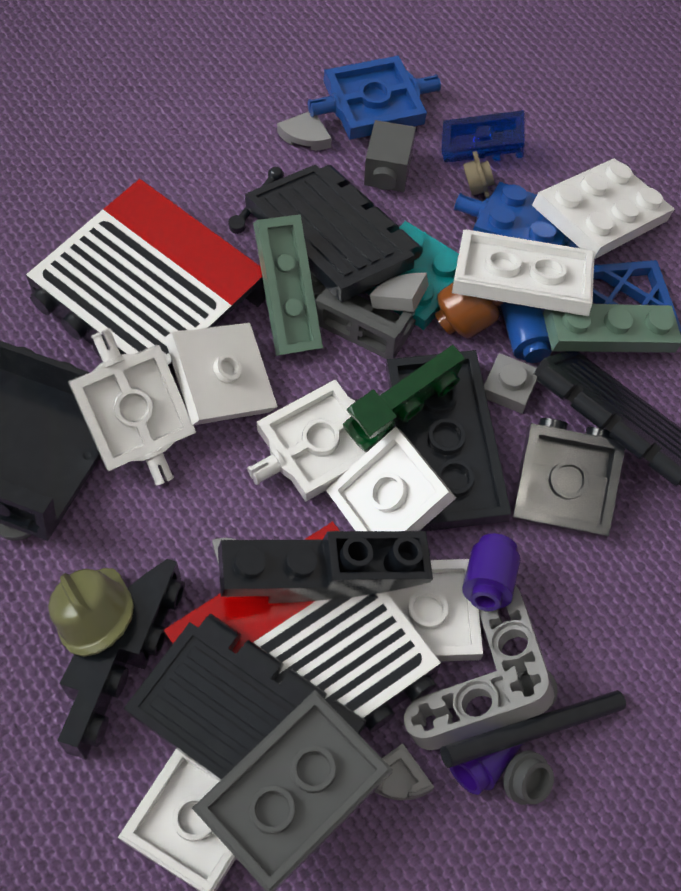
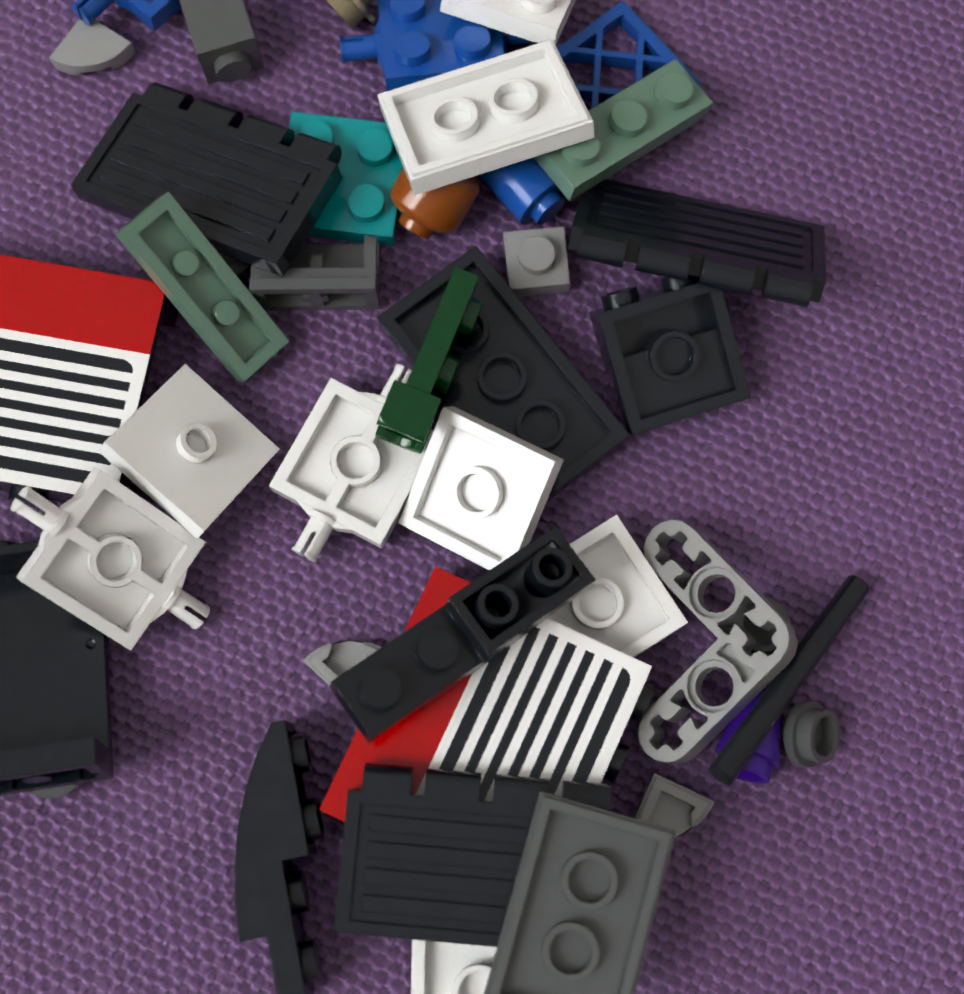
camera: 25 degrees left, 15 degrees up
olive piece [48,568,134,657] -> none
black hinge [228,166,284,234] -> none
light grey tile [370,273,429,312] -> none
dark purple brick [462,533,521,611] -> none

